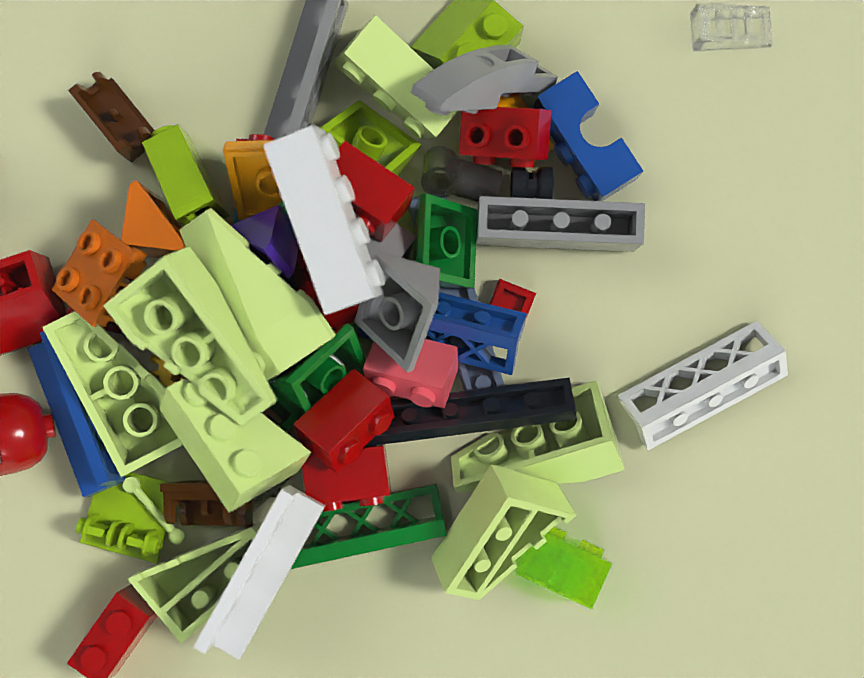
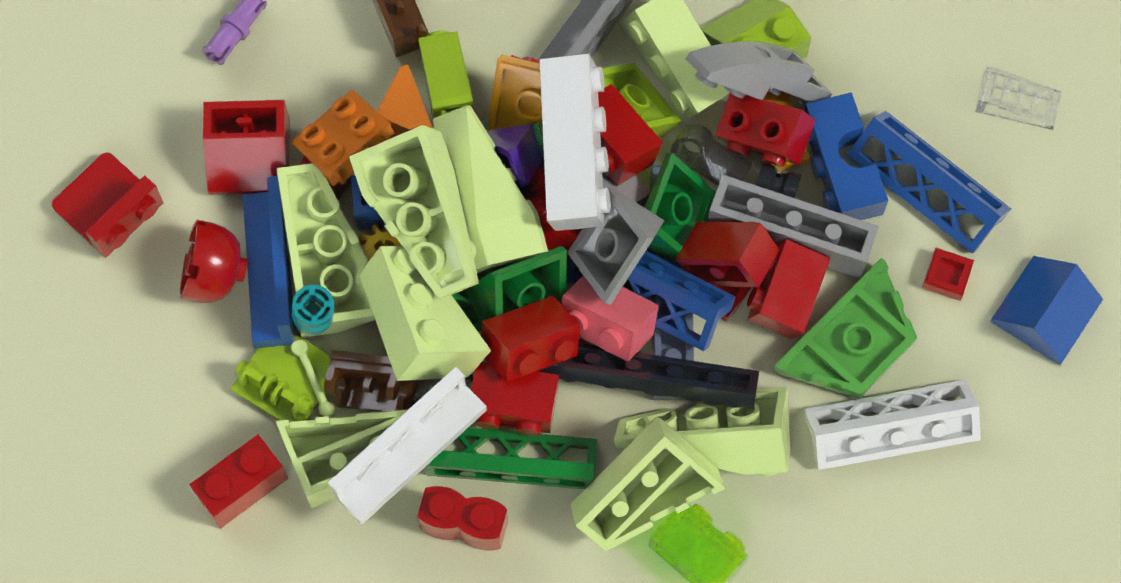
camera: 15 degrees right, 15 degrees down
none -> teal wheel [292,284,335,335]
none -> red brick [417,486,508,551]
none -> red brick [676,221,780,288]
none -> red brick [747,239,831,340]
none -> bright green wing [774,258,917,399]
none -> blue fence [847,111,1012,253]
none -> red tile [922,247,974,301]
none -> blue slope [990,256,1103,365]

